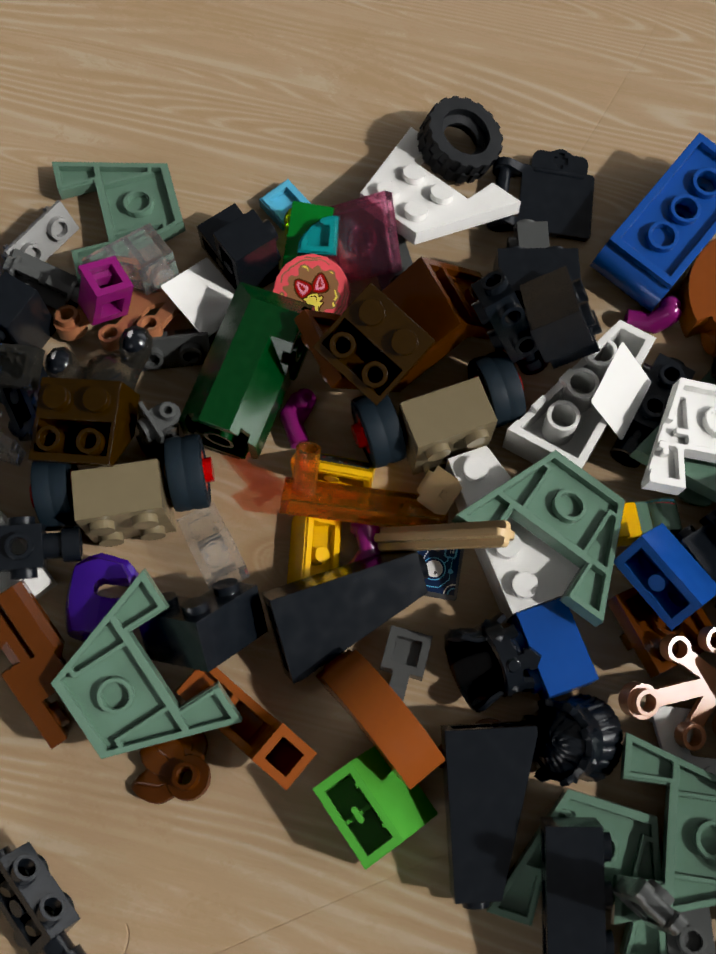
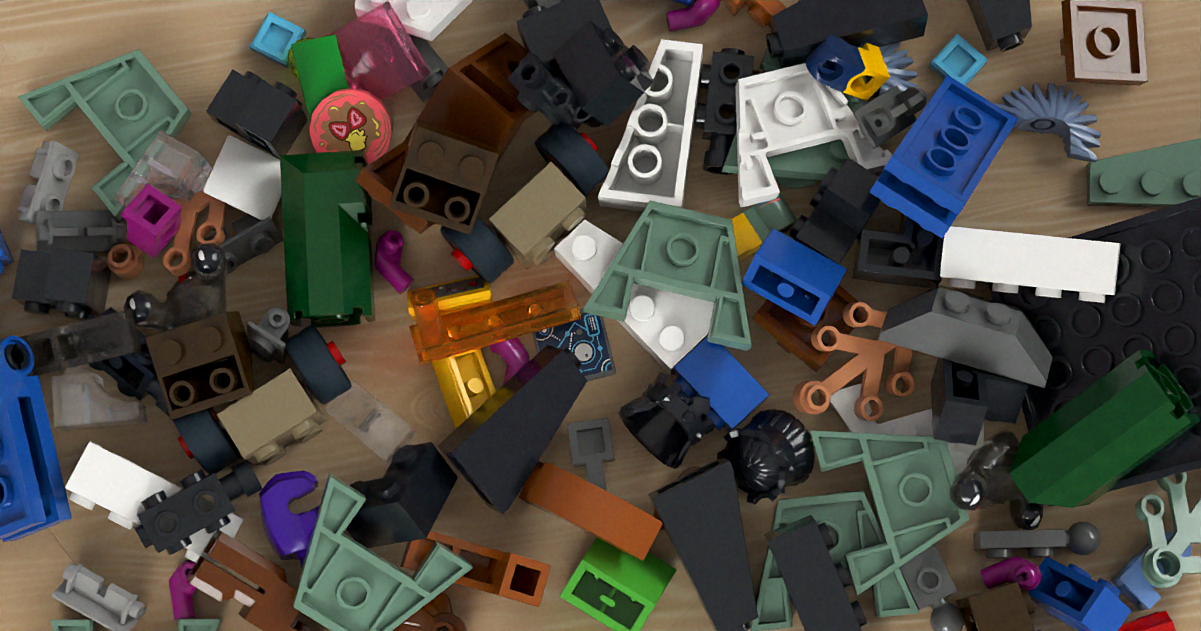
camera: 20 degrees left, 10 degrees up
teal tile [297,216,340,257] -> none
tan axle [374,520,515,552] -> none
tan piece [416,466,462,515] -> none
white sticker [591,342,651,440] -> none
dark grey hinge [612,876,689,936] -> none

